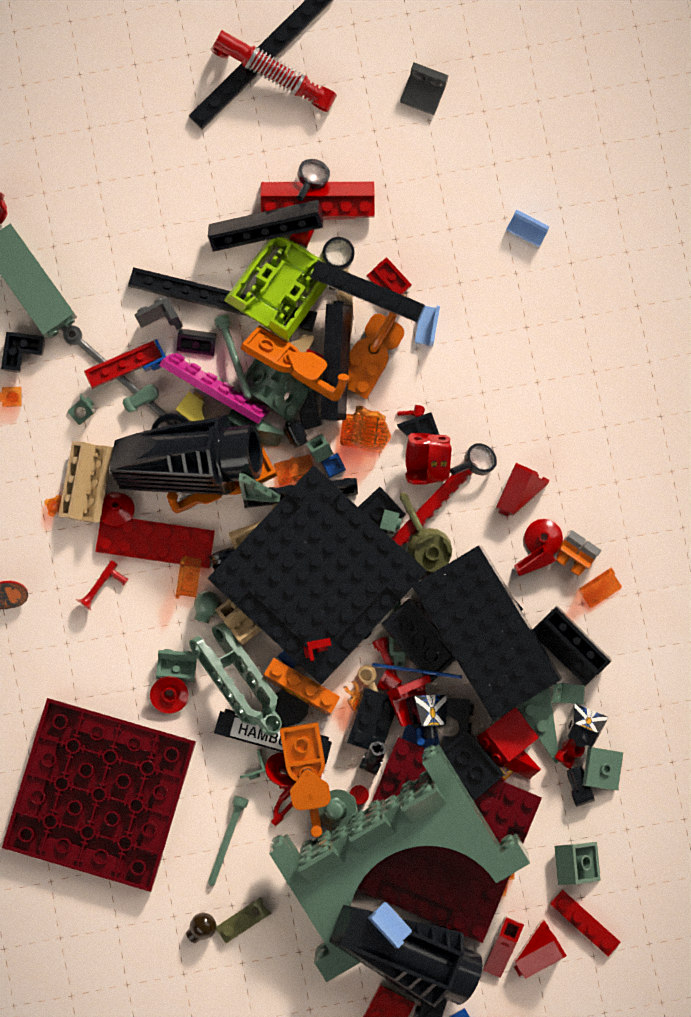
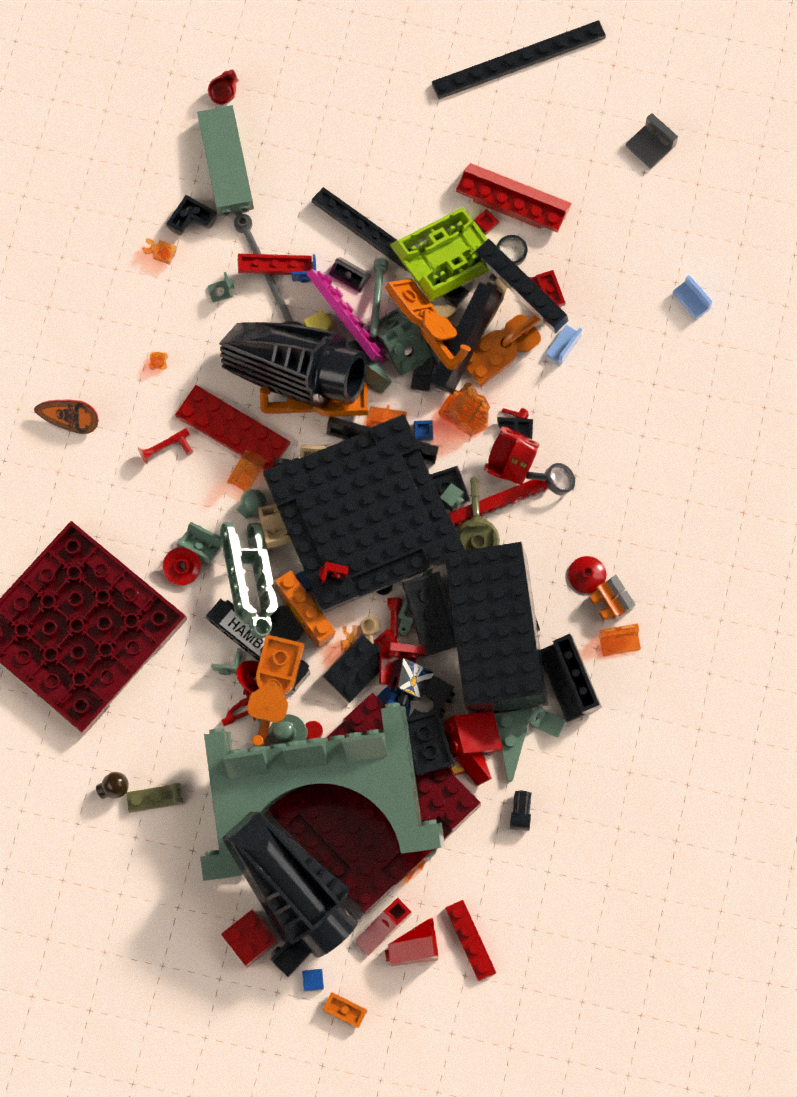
camera: 25 degrees right, 10 degrees down
tan brick [58,441,113,523] -> none
red dish [100,492,135,527] -> none
sand green piece [123,384,159,413] -> none
dark grey bracket [134,297,183,330] -> none
black brick [207,200,324,252] -> none
sand green piece [208,795,249,886] -> none
red piece [210,30,337,112] -> none
sand green wing [239,473,280,503] -> none
black brick [282,418,308,448] -> none
piece [296,159,330,201] -> none
sand green plate [306,434,334,463] -> none
black piece [359,741,387,775] -> none
light blue panel [368,902,412,948] -> none
blue piece [372,663,462,679] -> none
red slope [495,463,550,517] -> none
red slope [514,544,556,576] -> none
red plate [554,738,585,769] -> none
sand green slope [554,842,601,885] -> none
black torso [567,703,609,747] -> none
sand green plate [582,747,624,791] -> none

